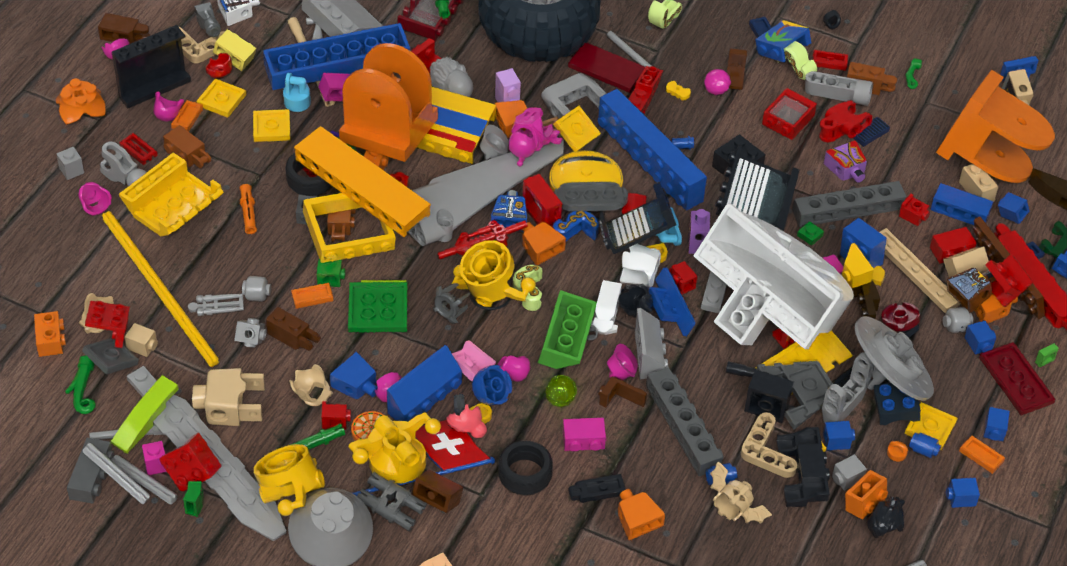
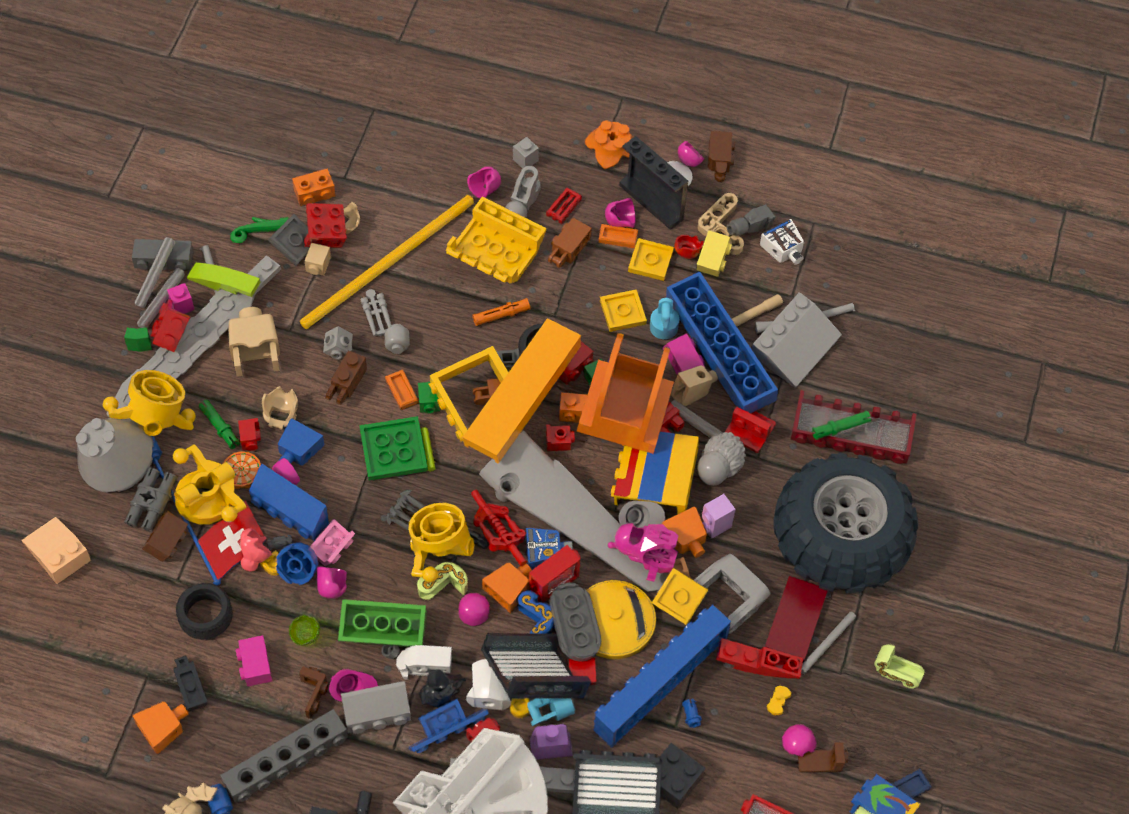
camera: 80 degrees right, 10 degrees up
none -> dark pink hair [458,593,490,626]

